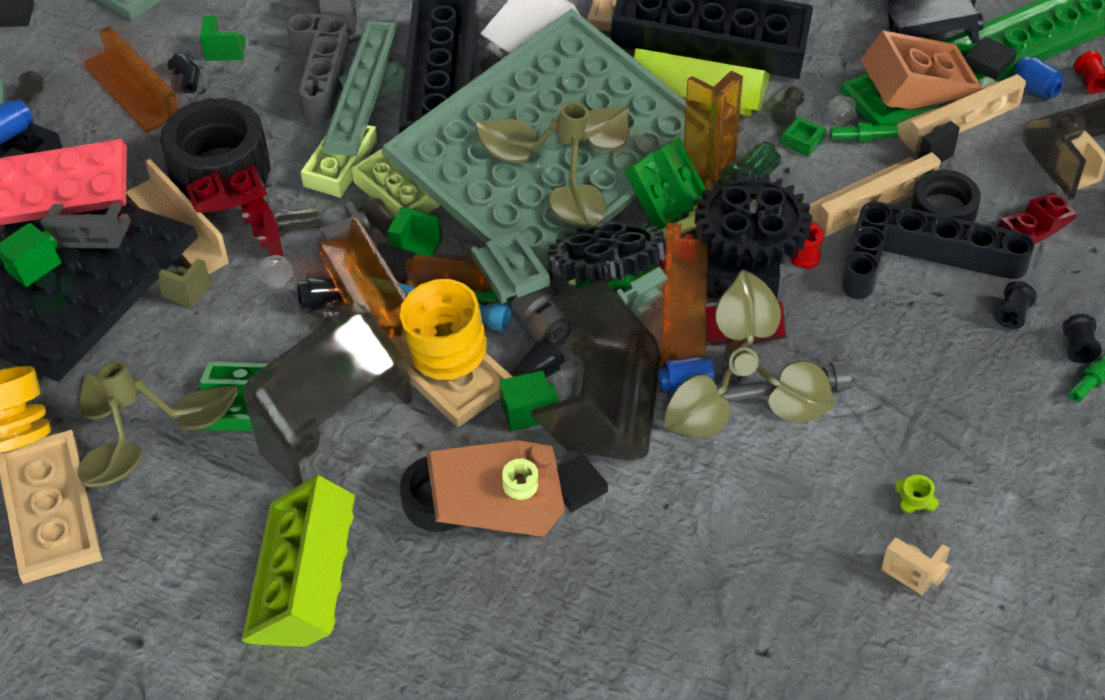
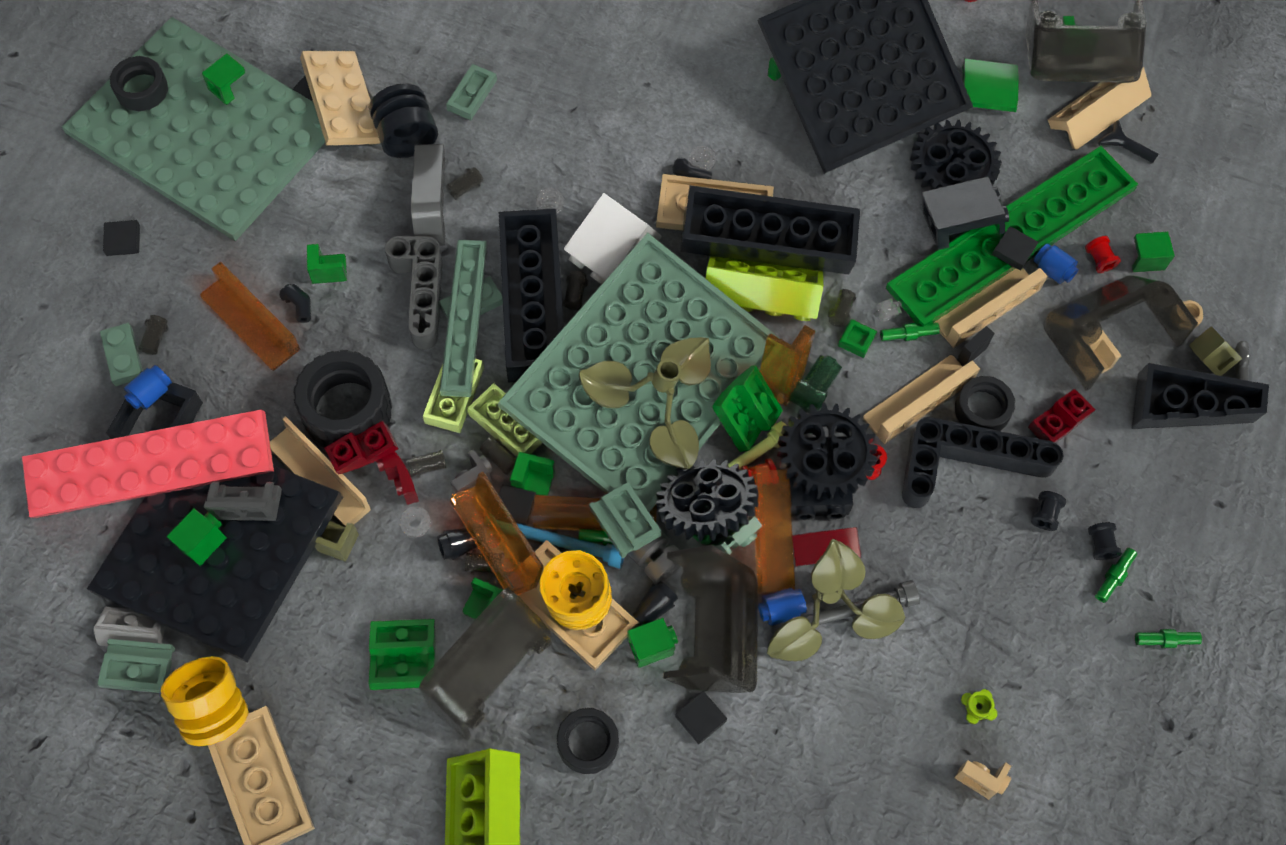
camera: 10 degrees left, 15 degrees up
olive plant [78,361,238,487] -> none
nougat slope [427,440,565,537] -> none
yellowish green bush [502,459,538,500] -> none
nougat slope [860,30,983,109] -> none

